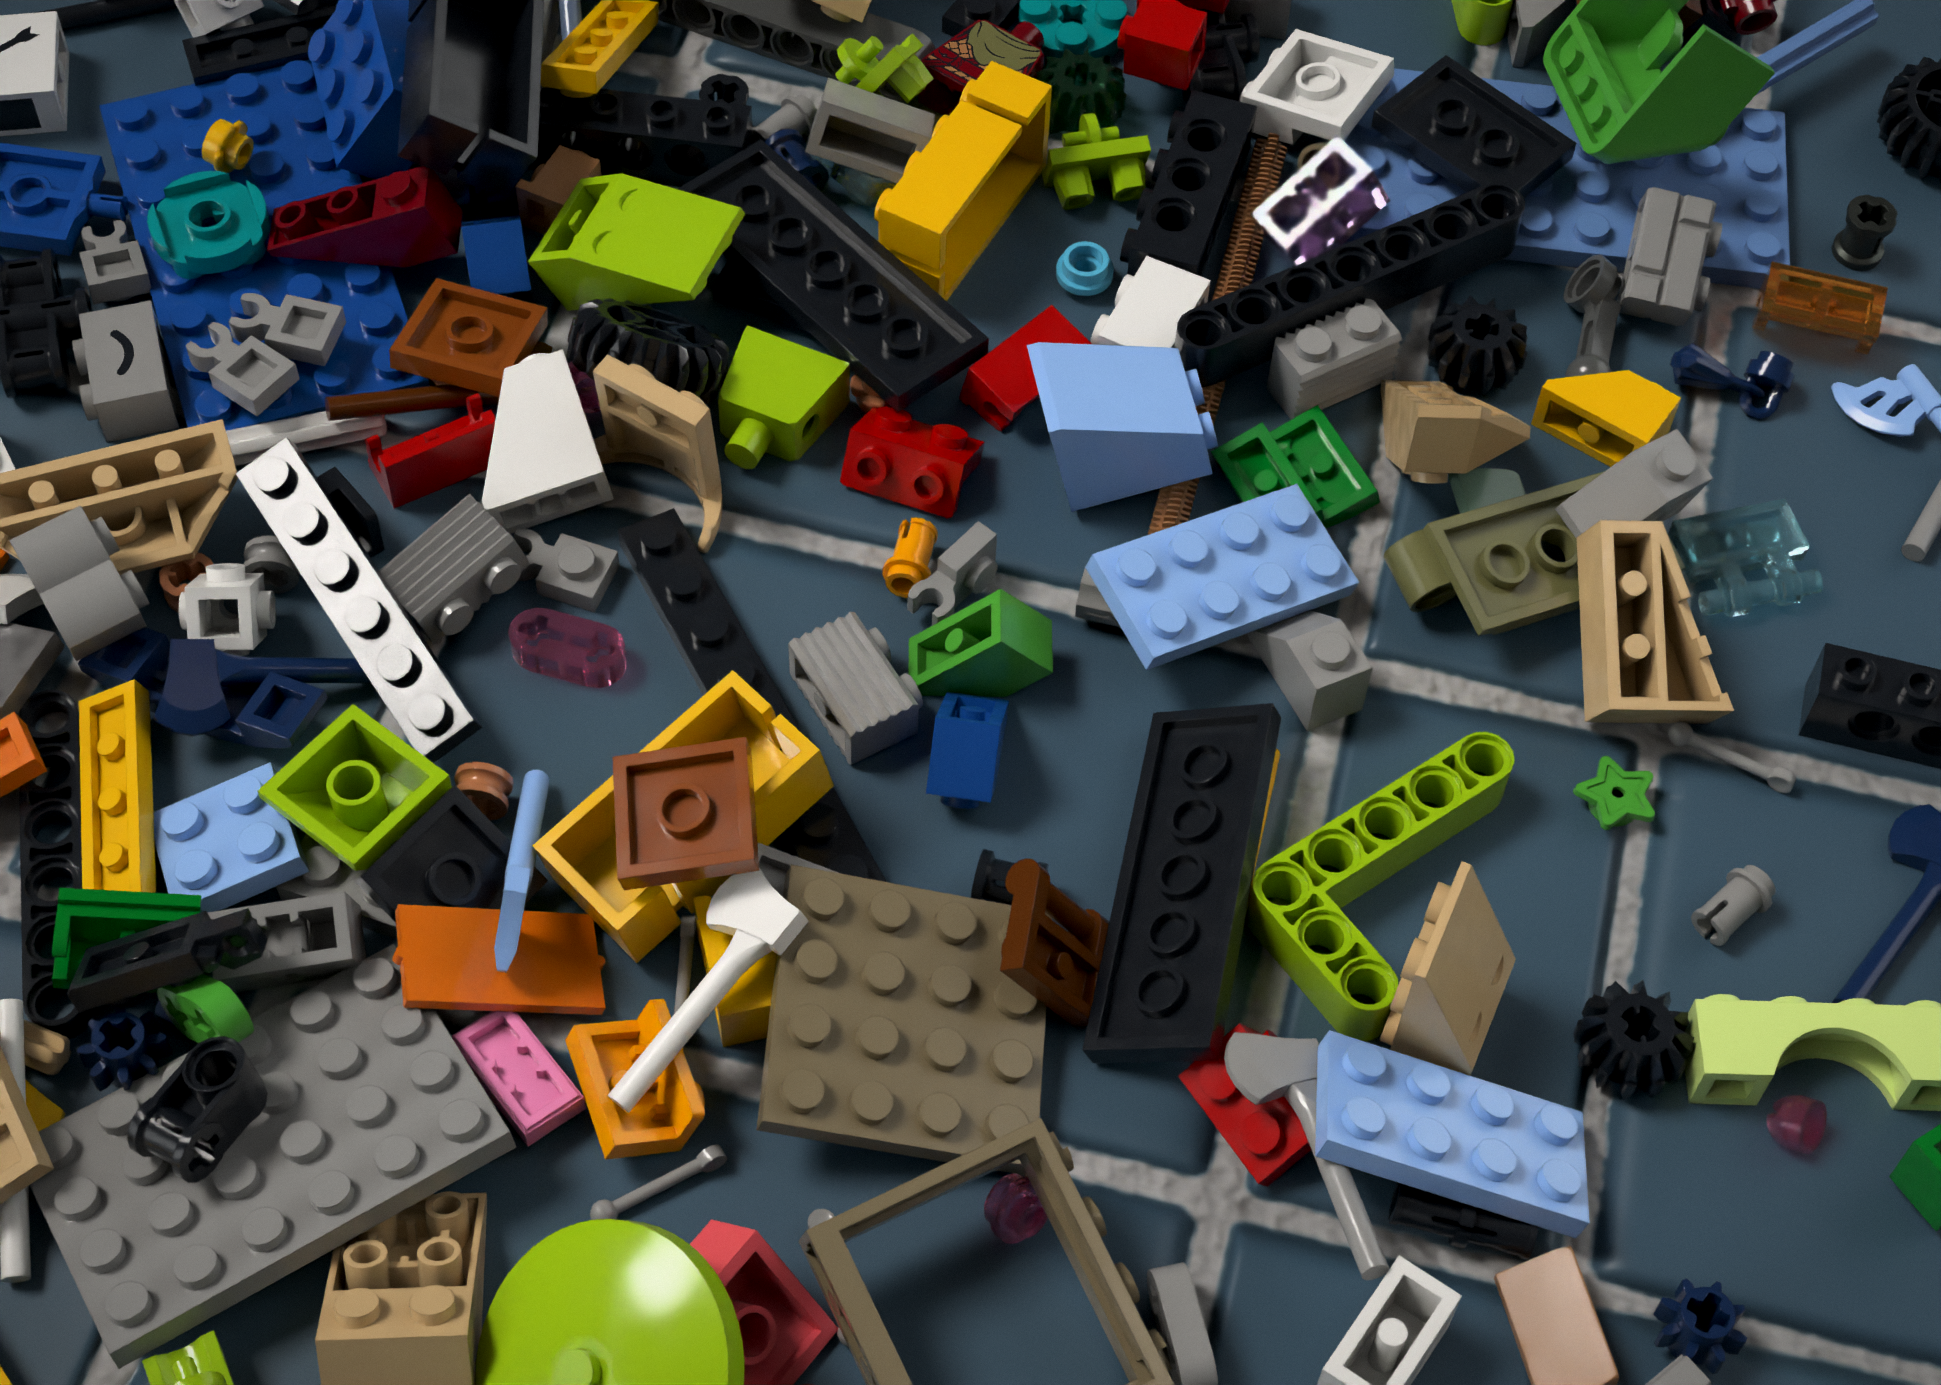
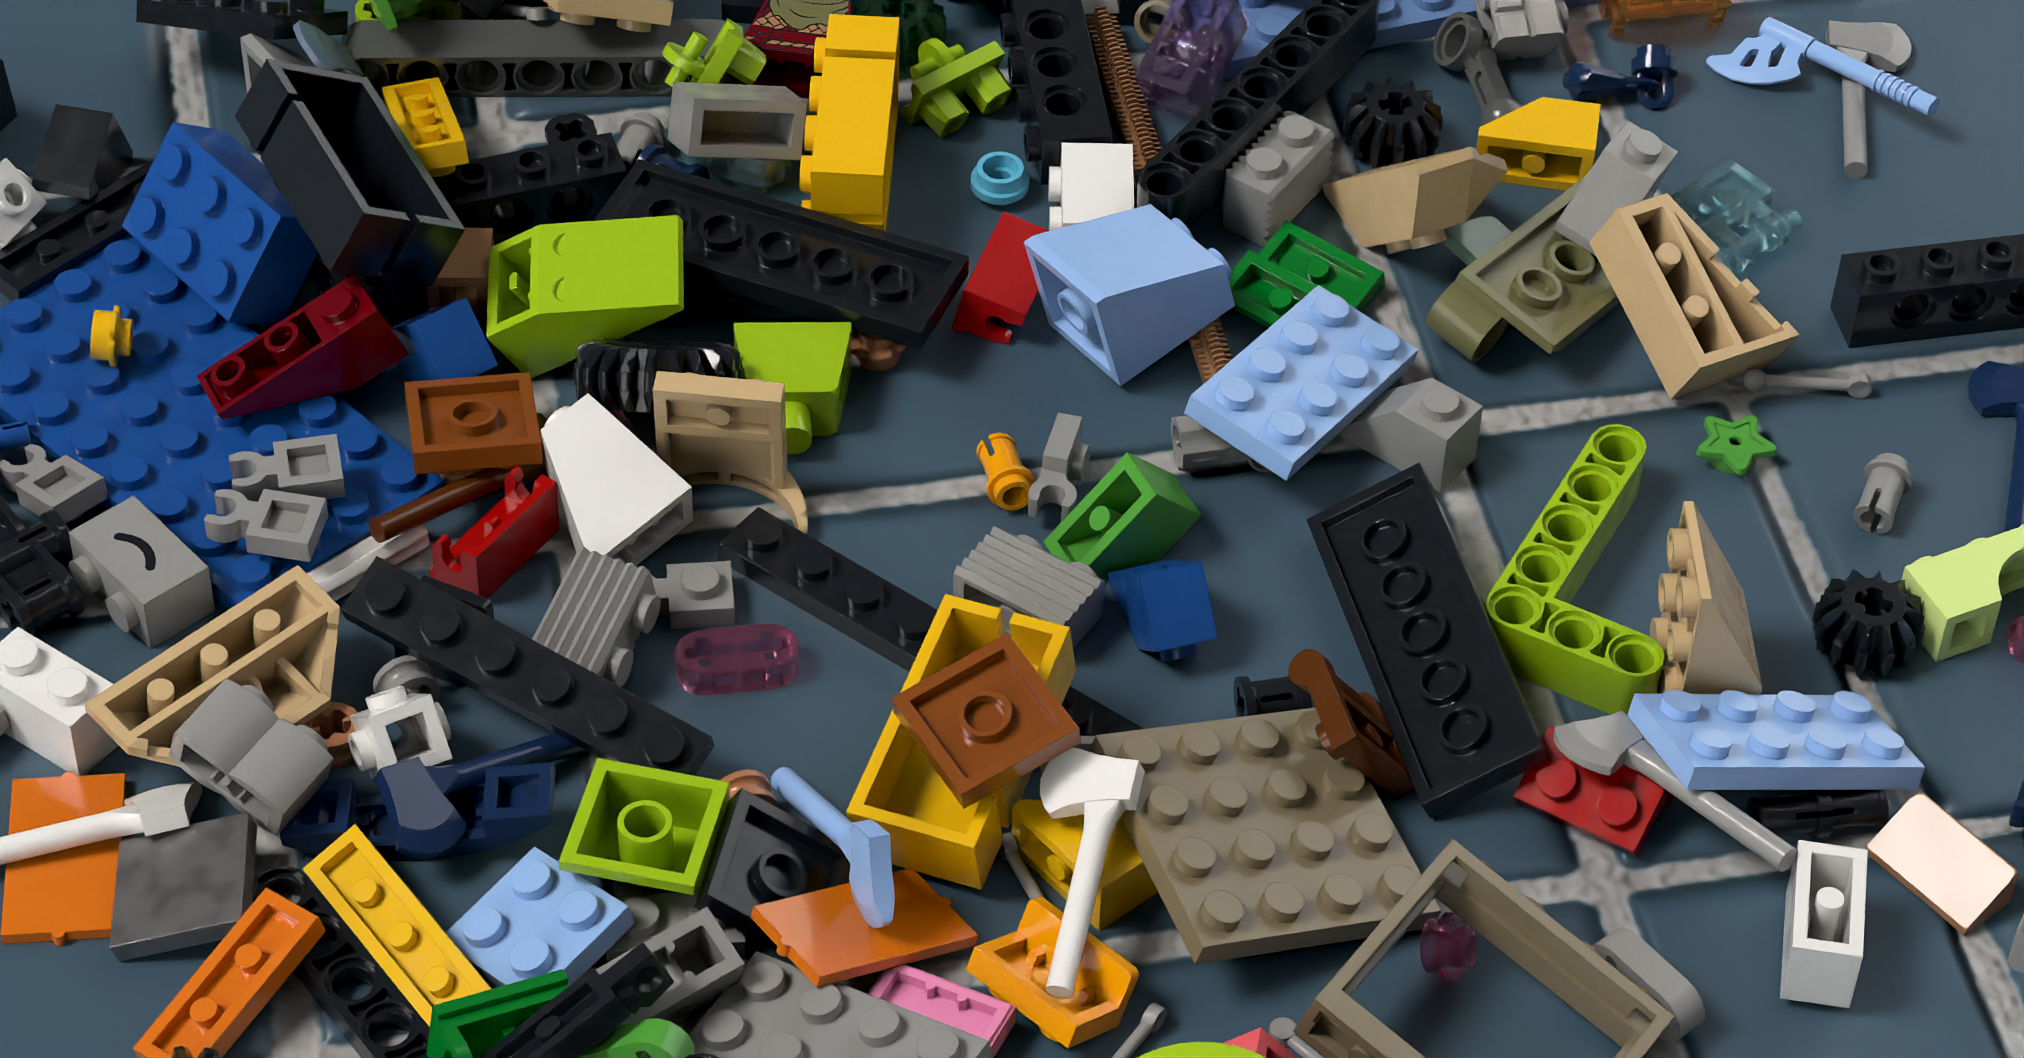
camera: 25 degrees left, 10 degrees down
teal plate [147,171,270,279] -> none
red bracket [840,406,985,518] -> none

